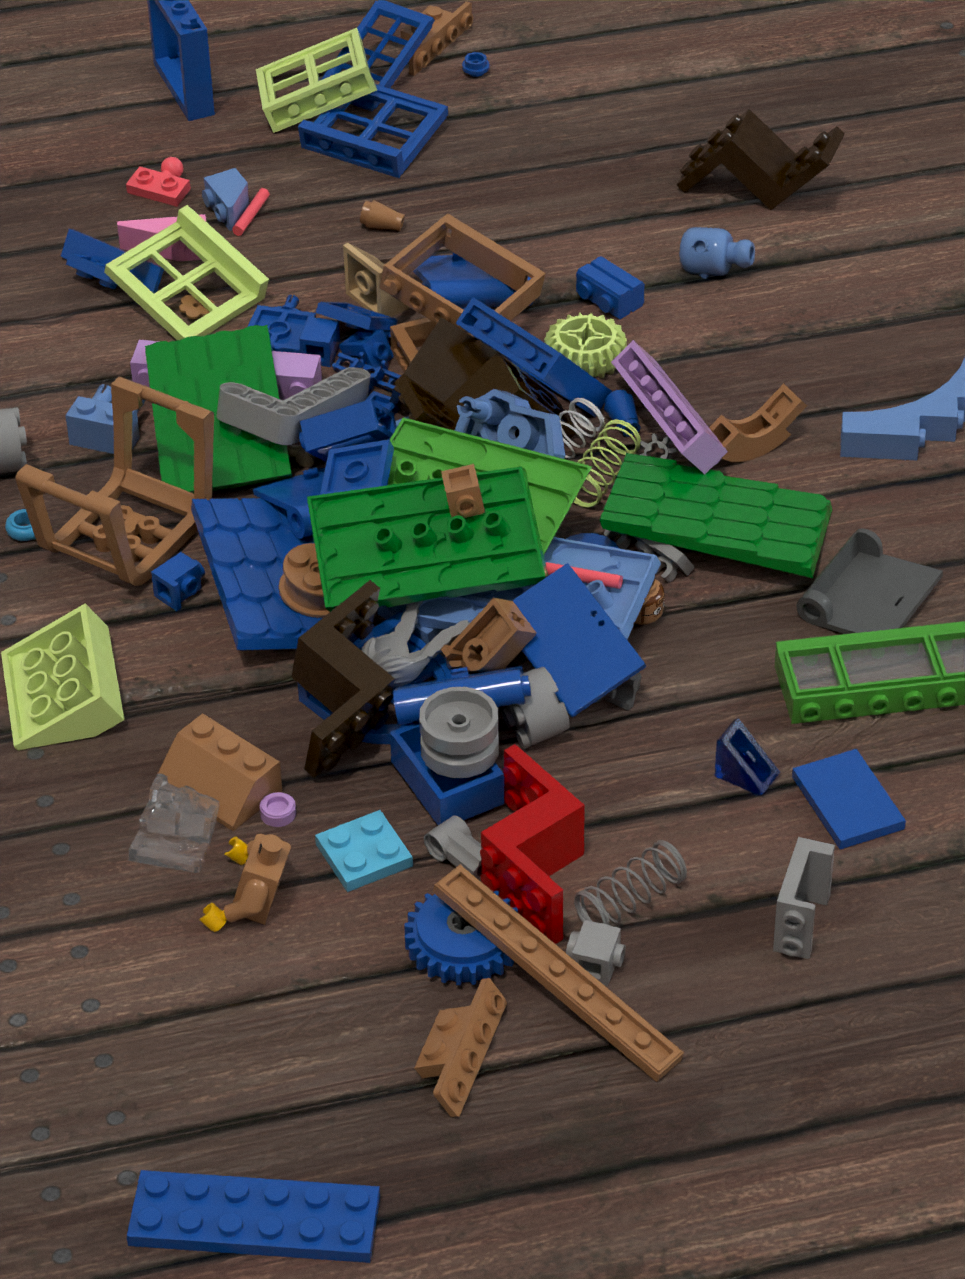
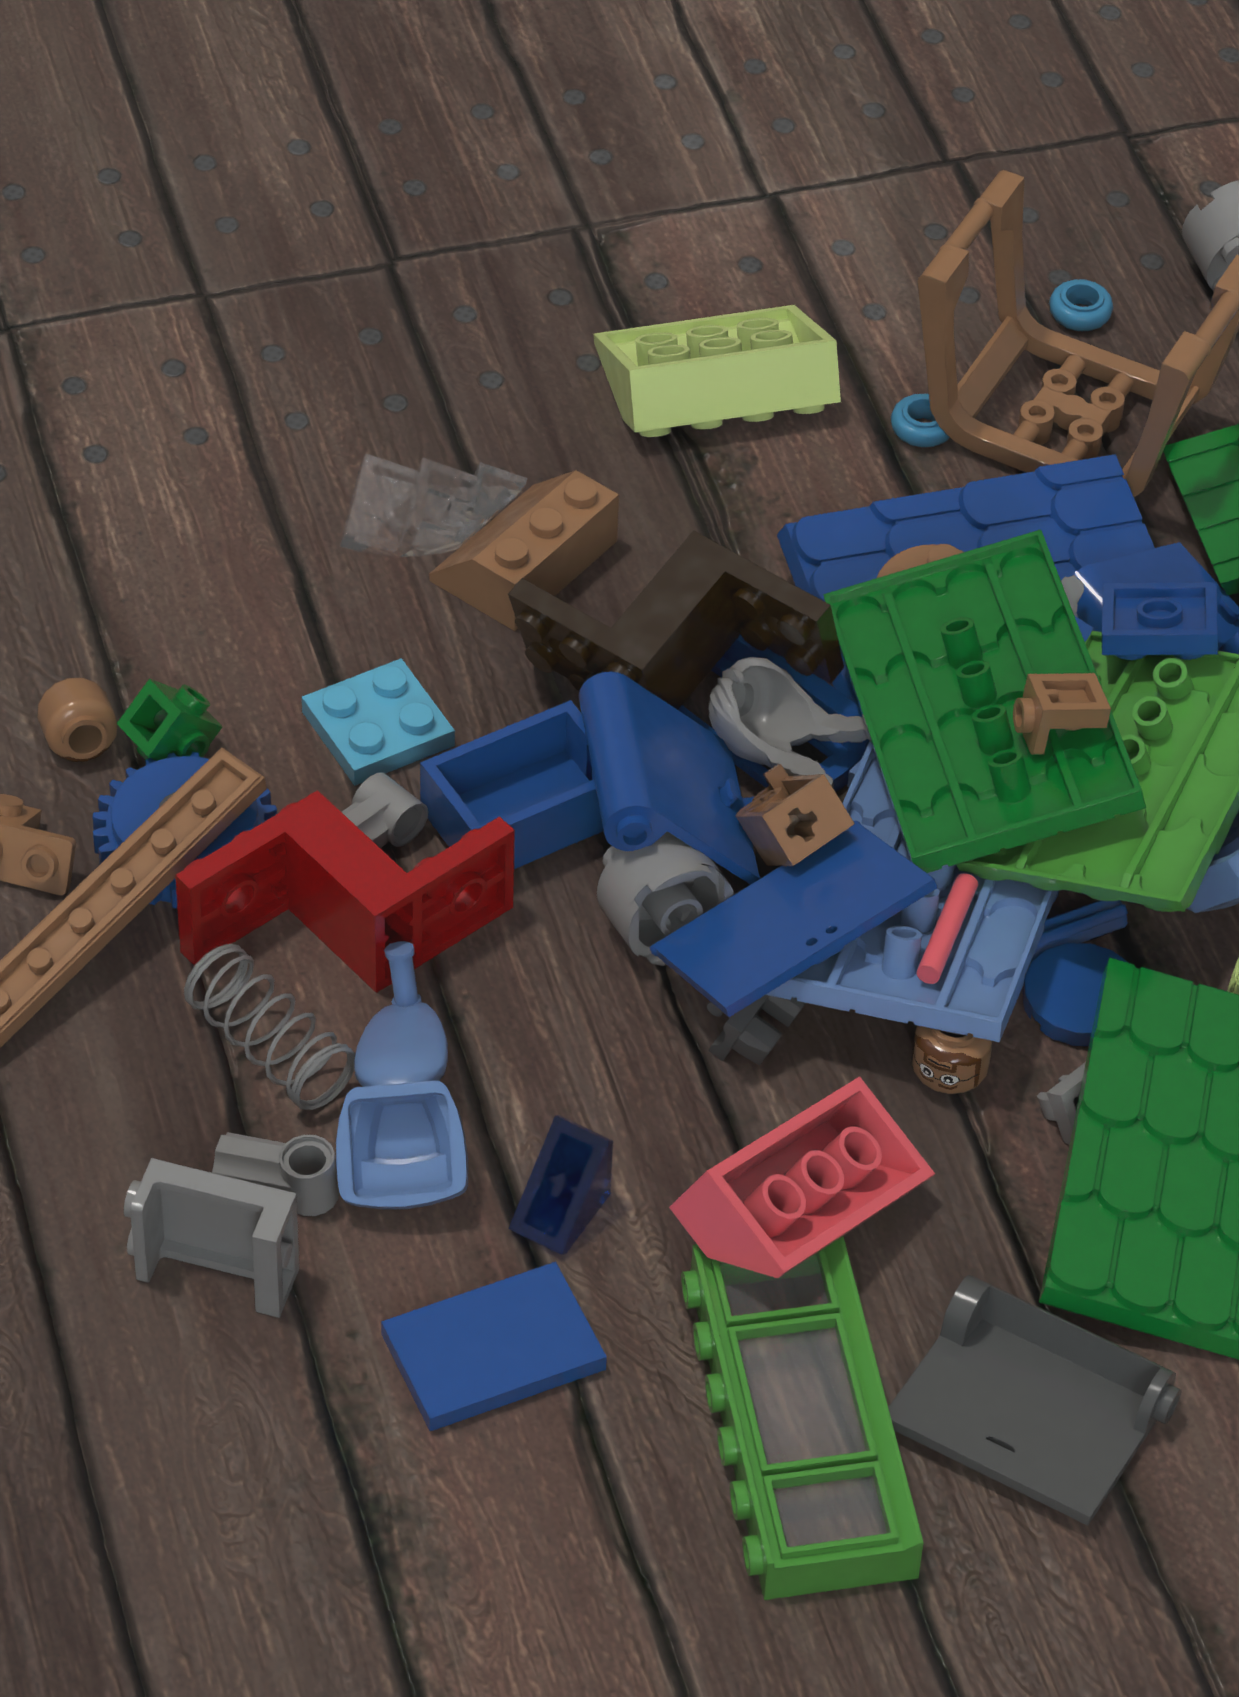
camera: 85 degrees right, 5 degrees up
blue brick [151,552,205,611] -> none
medium nougat torso [199,833,291,932] -> none
lavender tile [260,792,296,827] -> none
light grey wheel [419,687,499,778] -> none
light grey brick [566,920,626,986] -> none
none -> medium nougat head [37,678,118,762]
none -> green brick [116,679,223,761]
none -> light grey piece [212,1132,339,1216]
none -> medium blue piece [336,941,468,1209]
none -> coral slope [669,1076,935,1278]
none -> dark azure piece [891,394,950,448]

